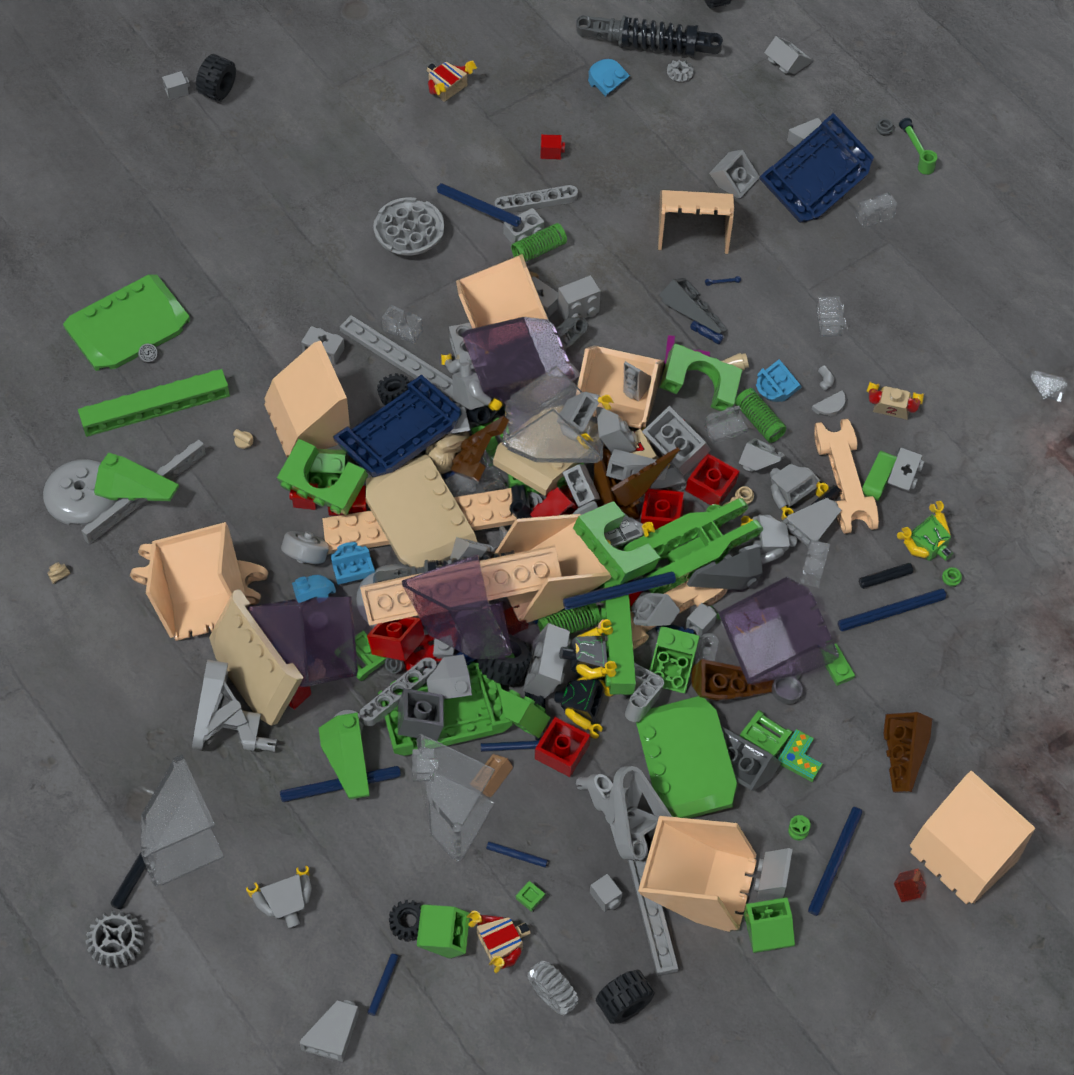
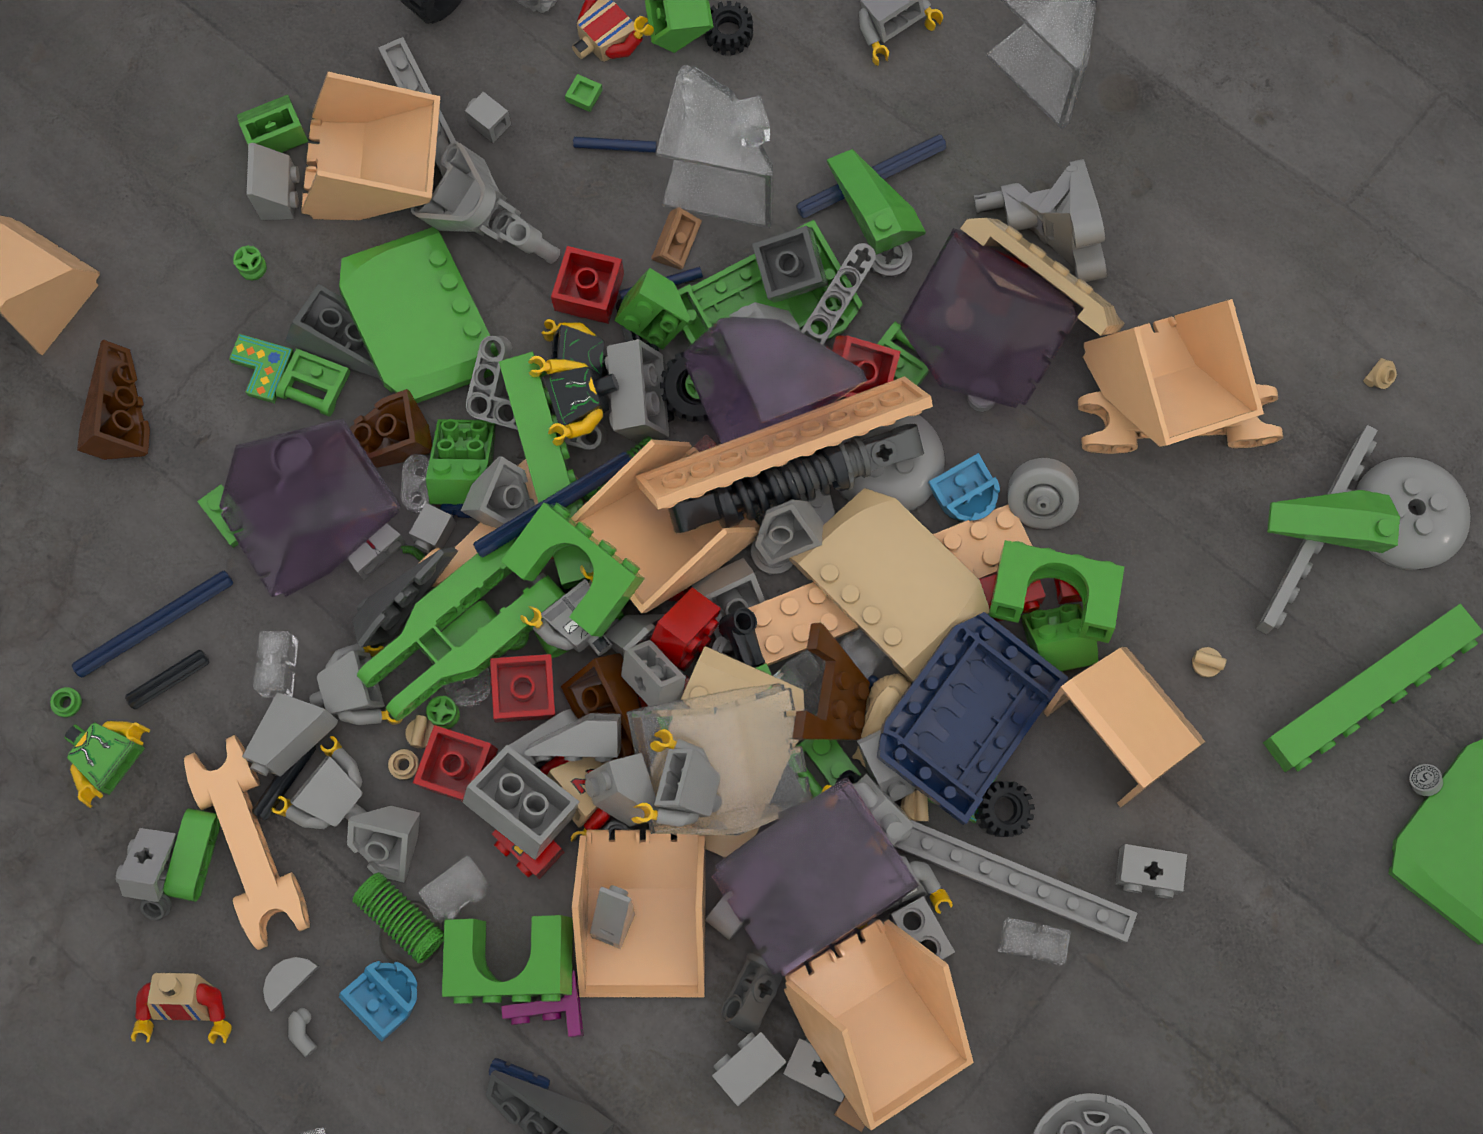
camera: 170 degrees right, 15 degrees up
dark azure slope [292,575,336,603] -> none
reddish brown wedge [611,447,681,508] -> none
tan cone [722,353,749,370] -> none
dark blue axle [808,807,862,916] -> none
clear red panel [894,868,926,902] -> none

